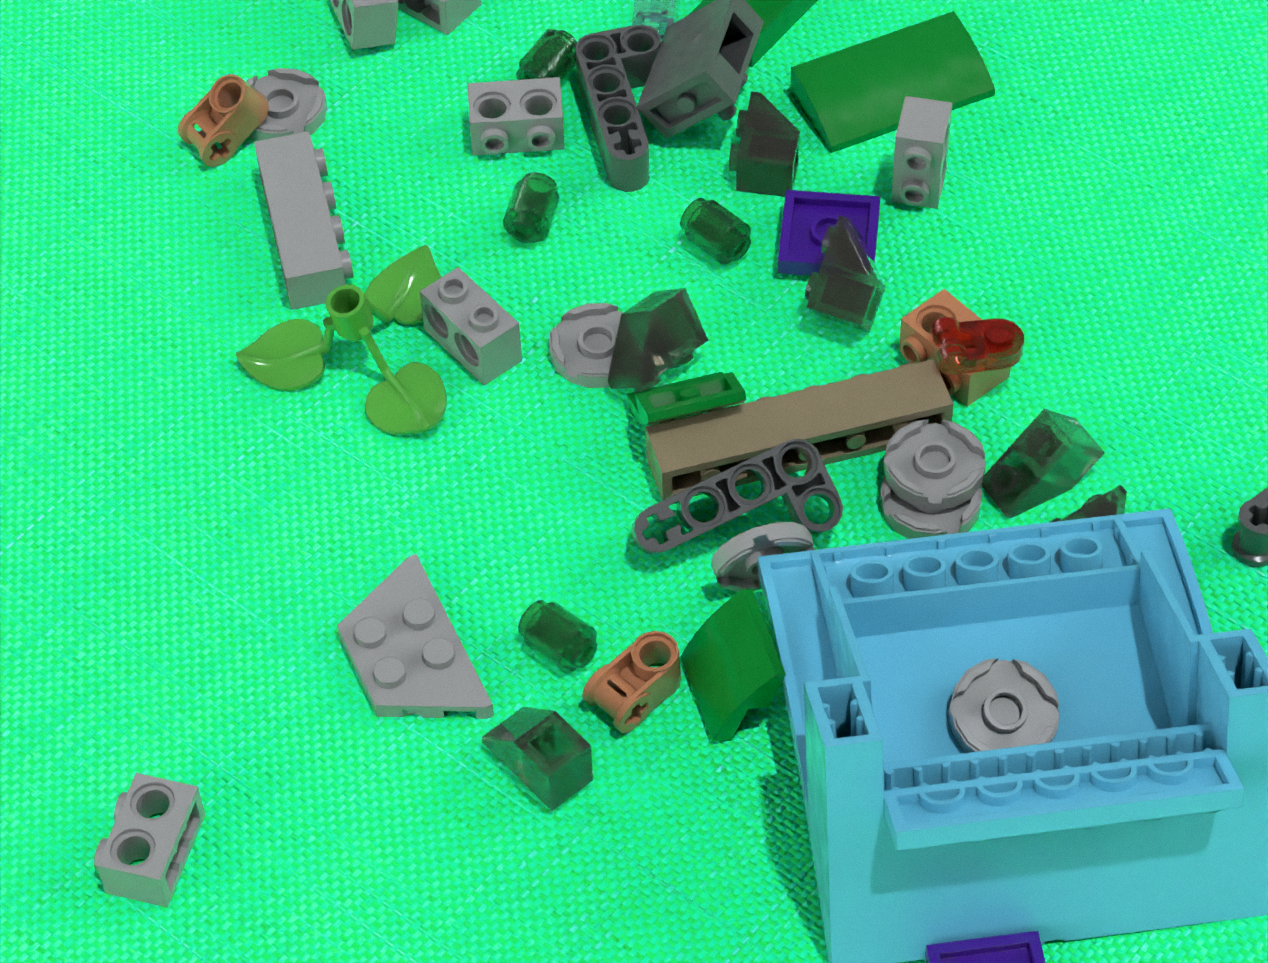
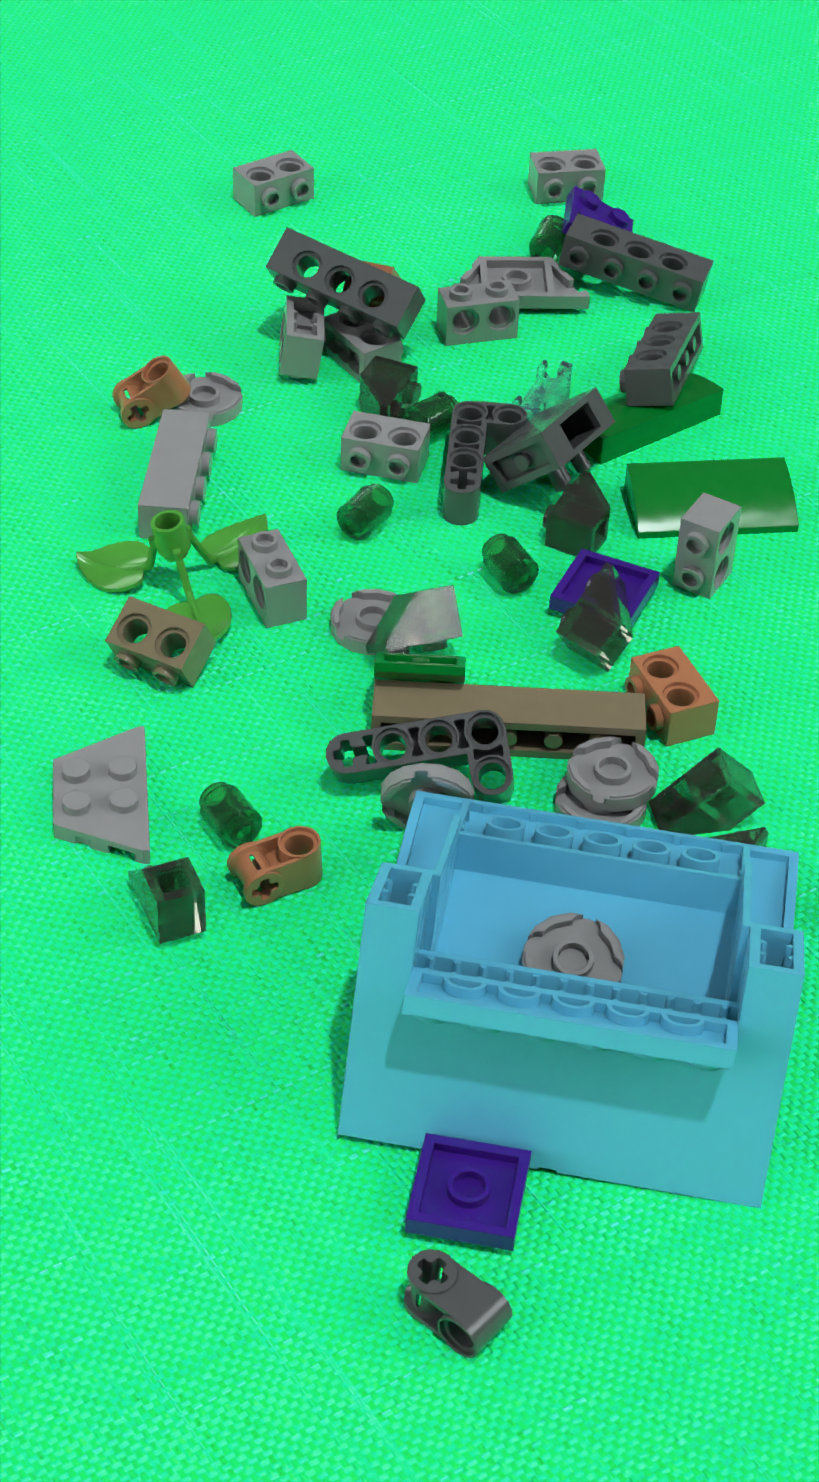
camera: 15 degrees right, 10 degrees down
green slope [680,589,786,742] -> none
clear red plate [931,317,1024,374] -> none
none -> dark tan brick [105,596,216,688]
none -> clear smoke slope [359,355,422,419]

